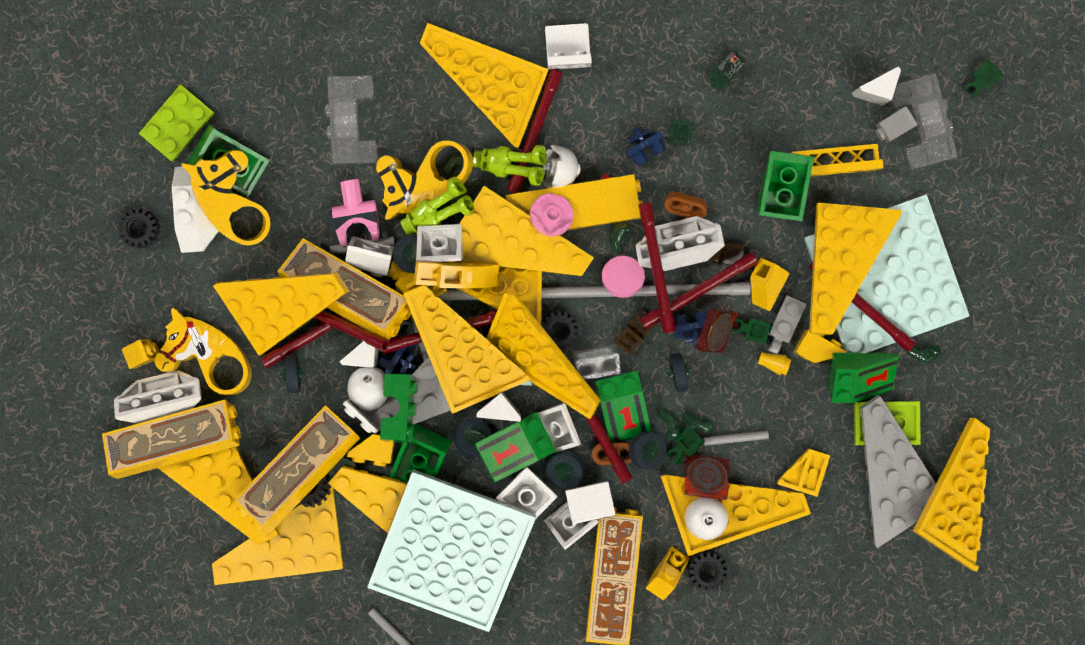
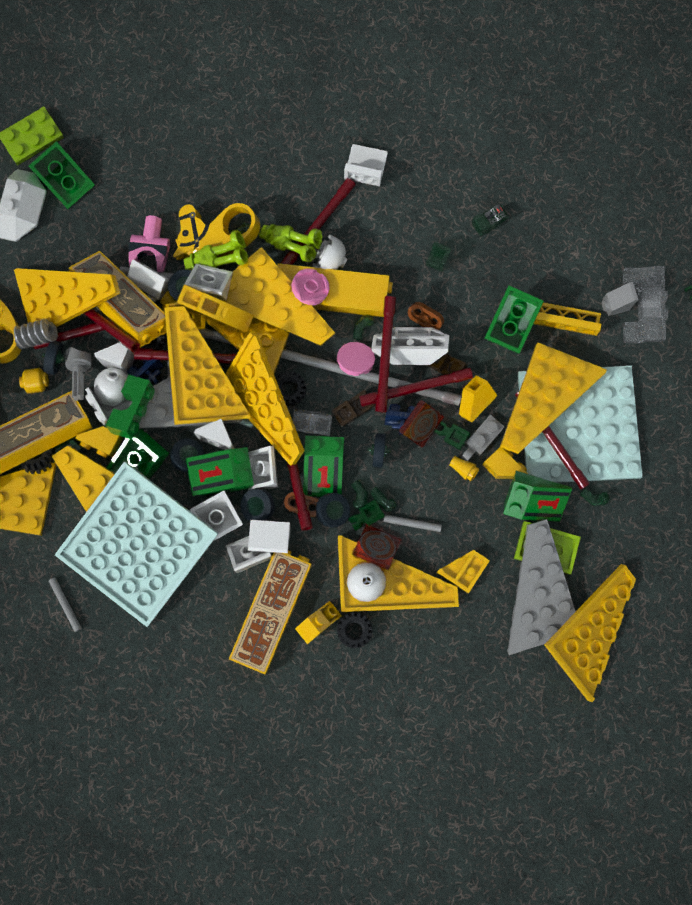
camera: 15 degrees right, 10 degrees down
yellow animal [181,150,270,245] -> none
clear bracket [325,75,378,165] -> none
yellow wing [420,23,548,149] -> none
dark blue hips [626,127,666,166] -> none
white slope [852,67,901,106] -> none
none -> light grey piece [14,318,58,350]
none -> yellow head [19,368,49,394]
none -> light grey piece [65,347,91,401]

